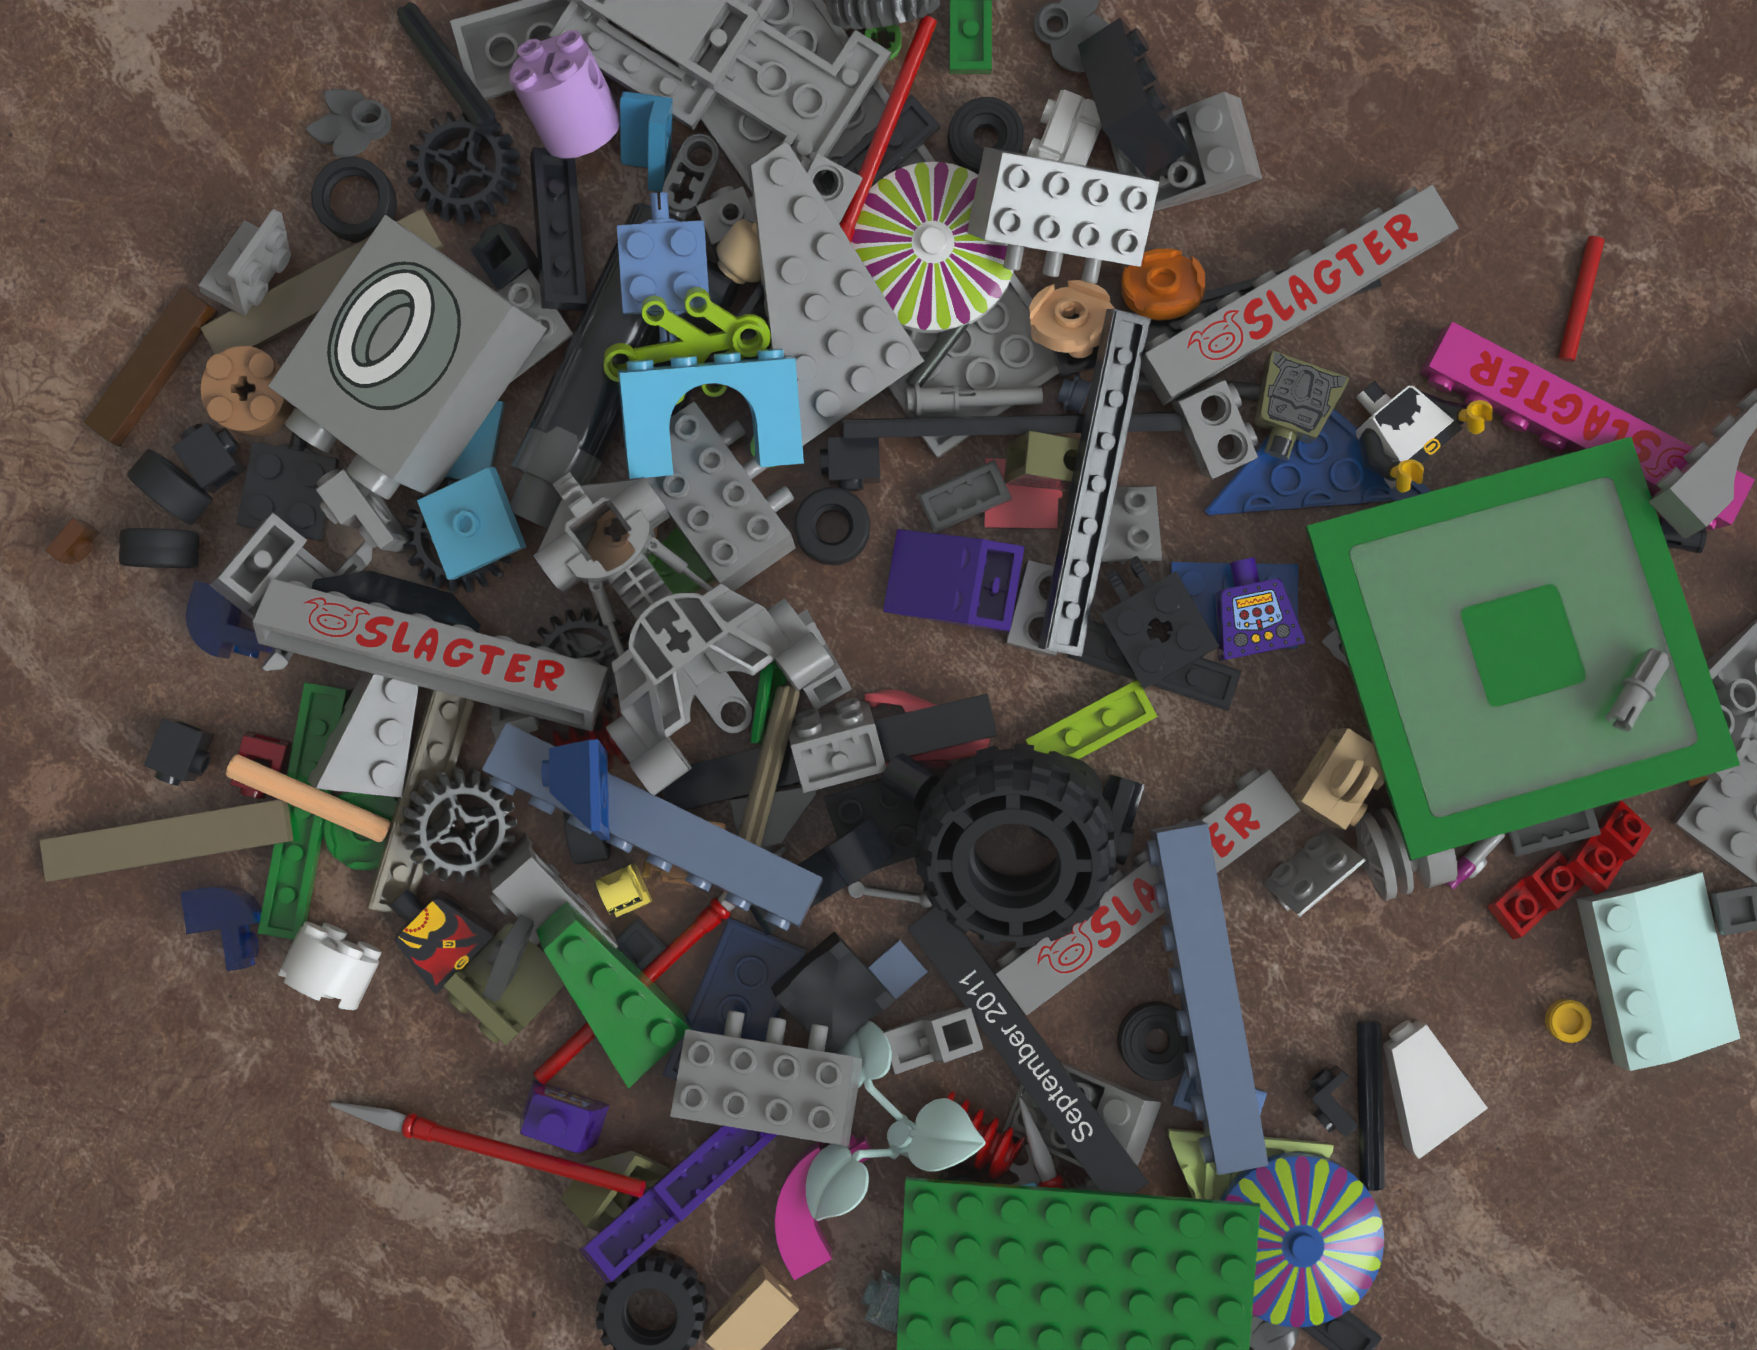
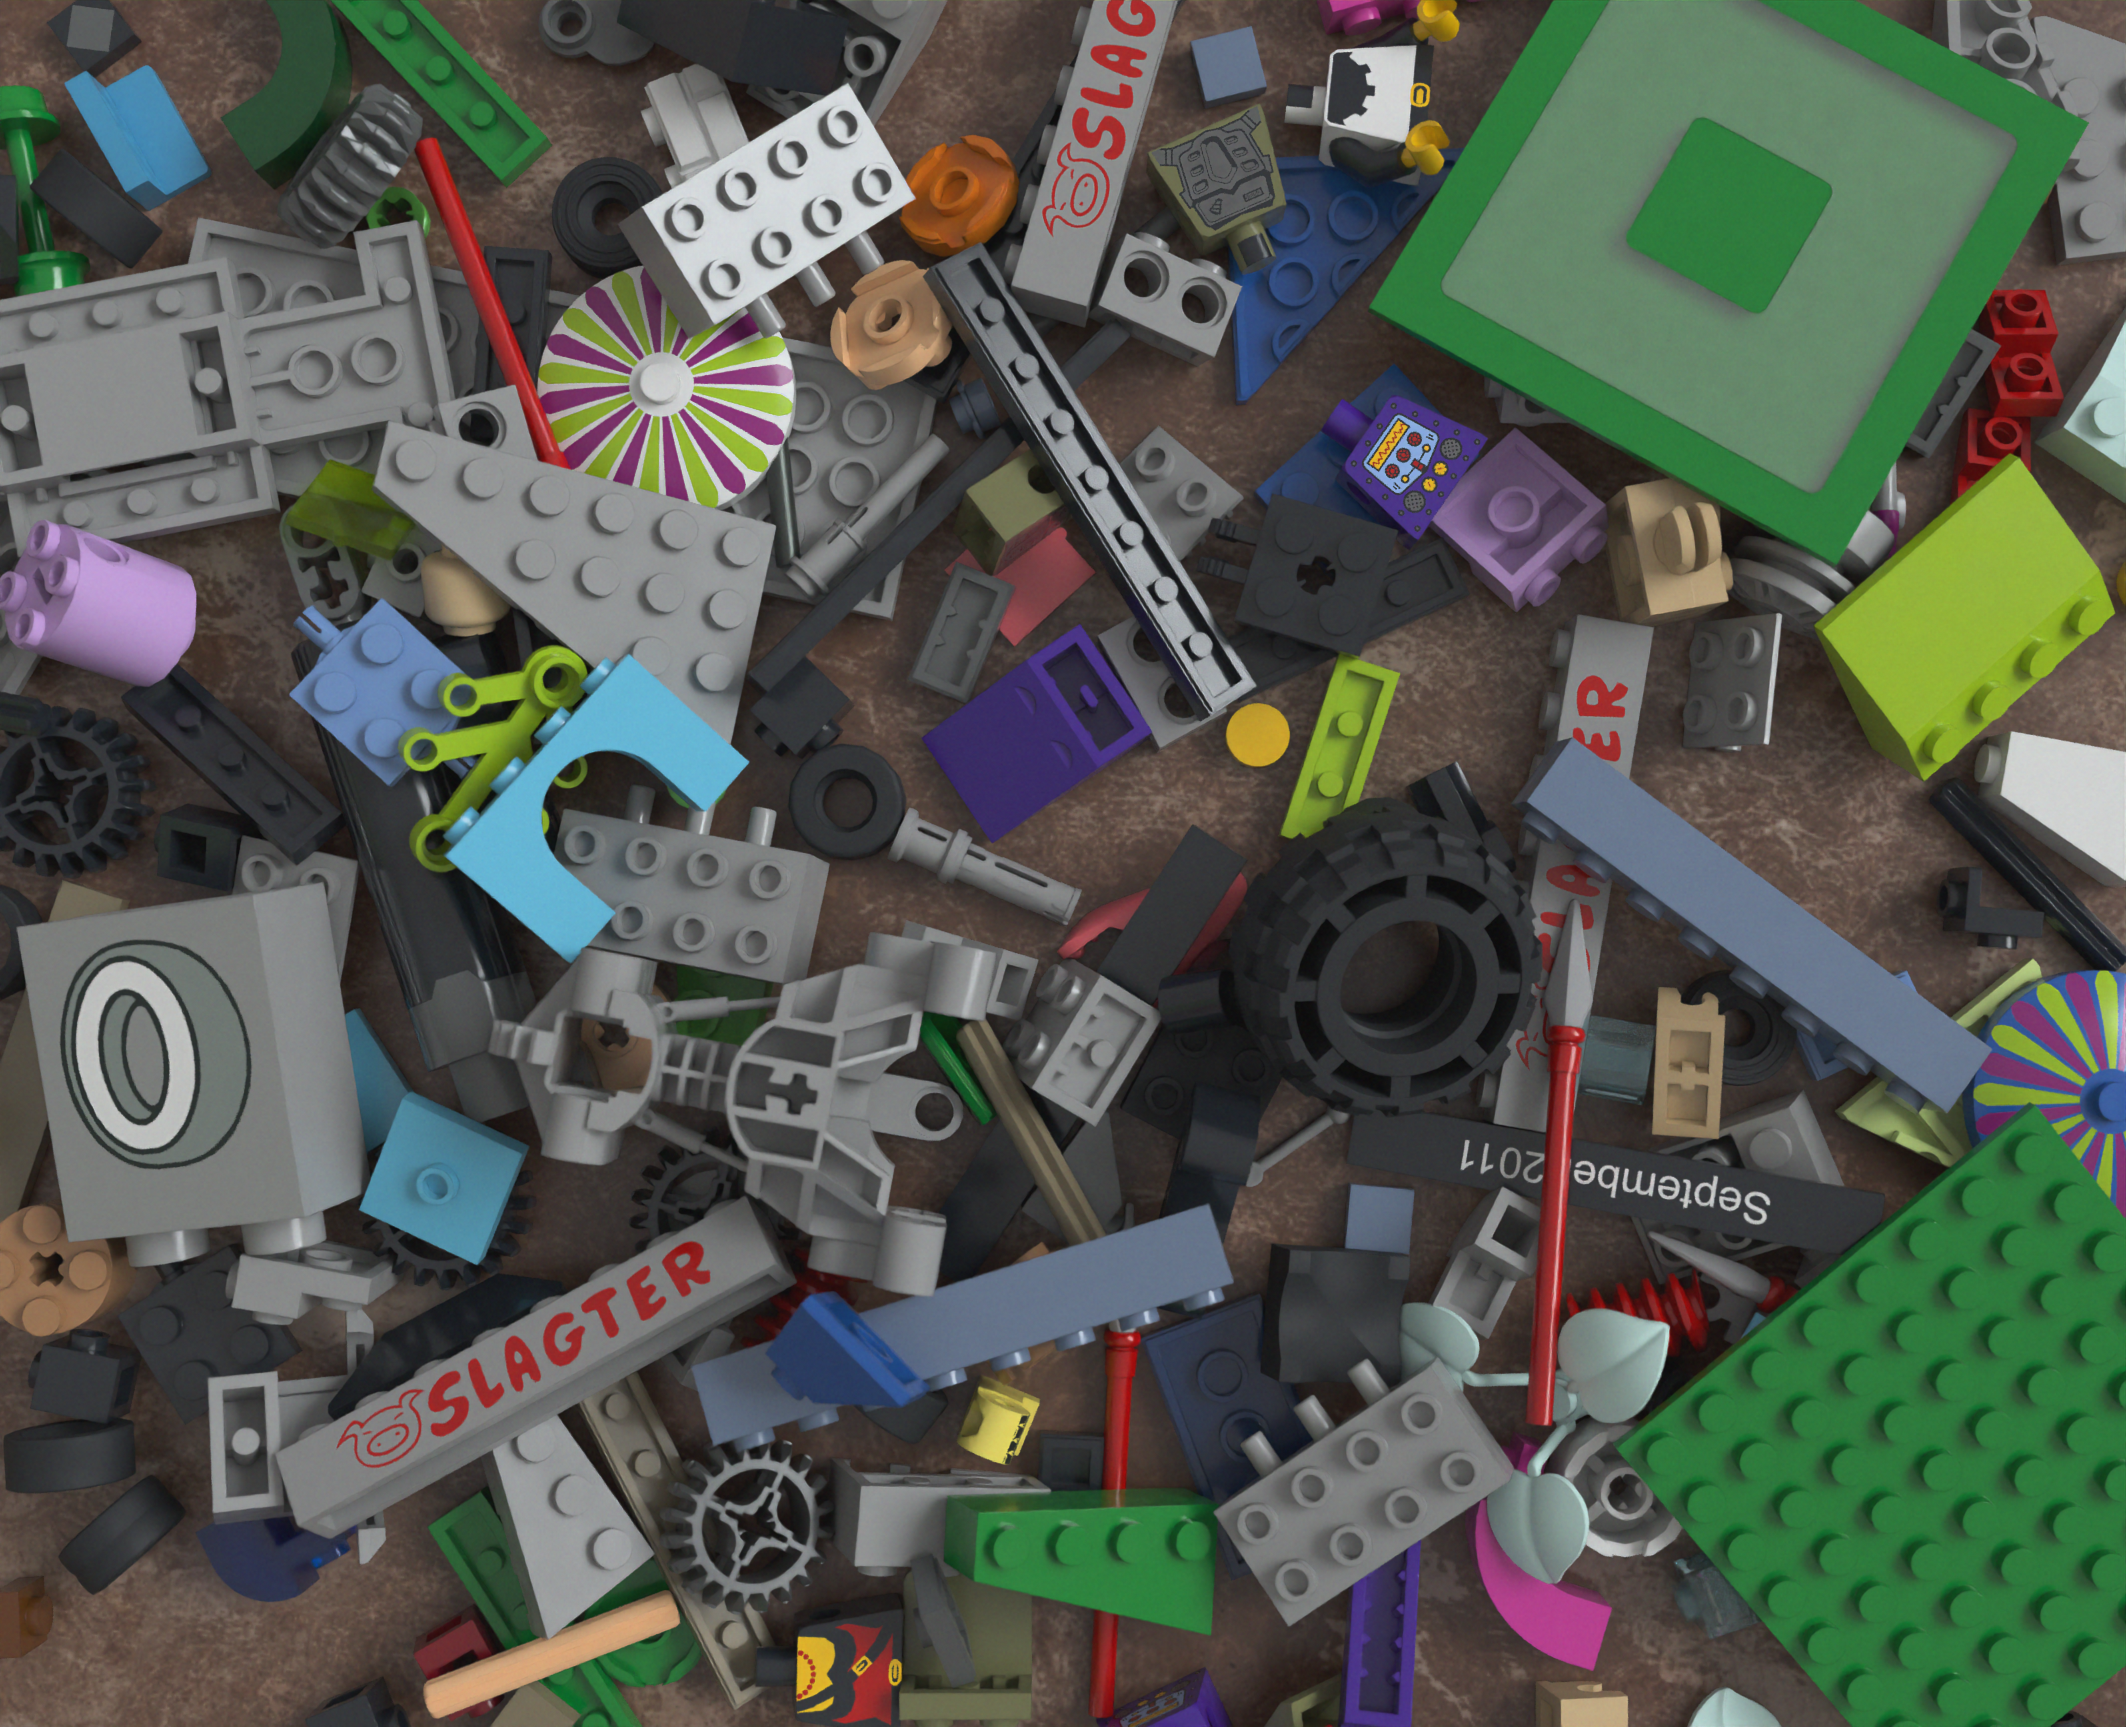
camera: 45 degrees left, 0 degrees up
dark azure panel [620,92,673,192] -> none
light grey axle [1605,648,1669,731] -> none
none -> clear neon green piece [286,459,416,561]
none -> light grey pin [887,807,1082,927]
none -> sand blue tile [1189,26,1267,109]
none -> yellow tile [1225,703,1290,768]
none -> lavender plate [1428,427,1609,612]
none -> red piece [1525,899,1593,1426]
none -> white brick [1545,1417,1683,1557]
none -> clear light blue brick [1579,1015,1656,1105]
none -> tan hinge [1652,987,1725,1139]
none -> lime slope [1813,453,2115,782]

